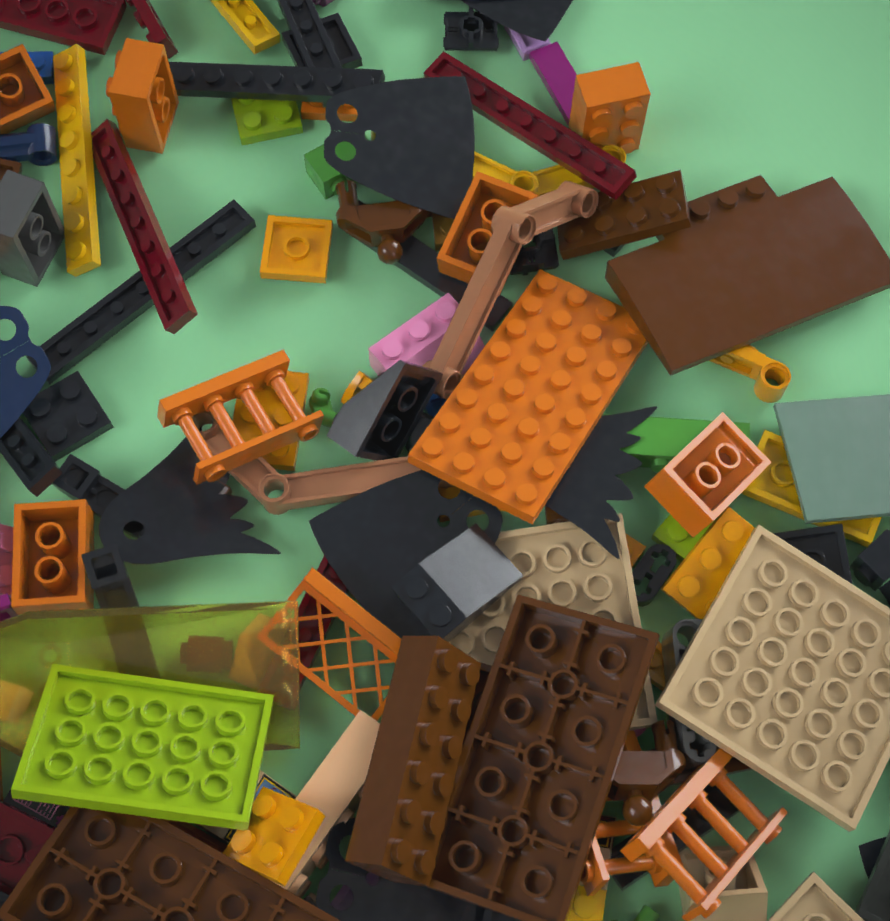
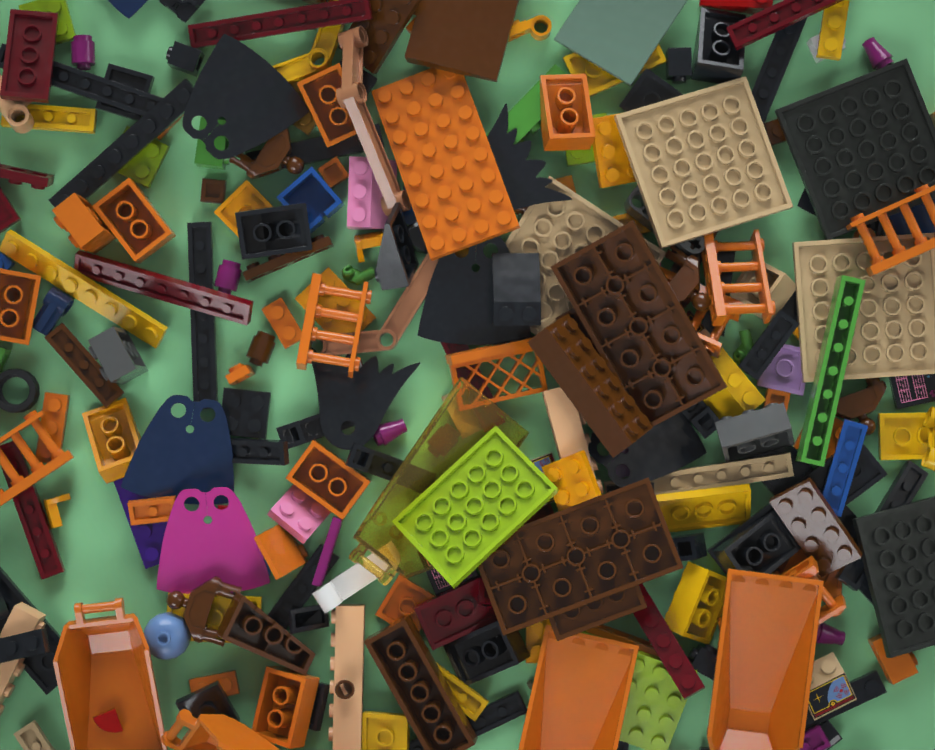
camera: 50 degrees left, 20 degrees up
black beam [632,544,677,607] -> none
none -> orange brick [92,178,176,264]
none -> black brick [166,41,205,77]
none -> reddish brown tile [200,178,227,204]
none -> magenta brick [214,259,242,295]
none -> orange plate [225,363,255,385]
none -> black slope [235,203,313,260]
none -> reddish brown plate [242,234,334,283]
none -> reddish brown brick [246,331,276,367]
none -> orange plate [262,297,302,349]
none -> blue piece [276,166,344,234]
none -> orange plate [317,156,349,189]
none -> magenta cone [373,419,407,446]

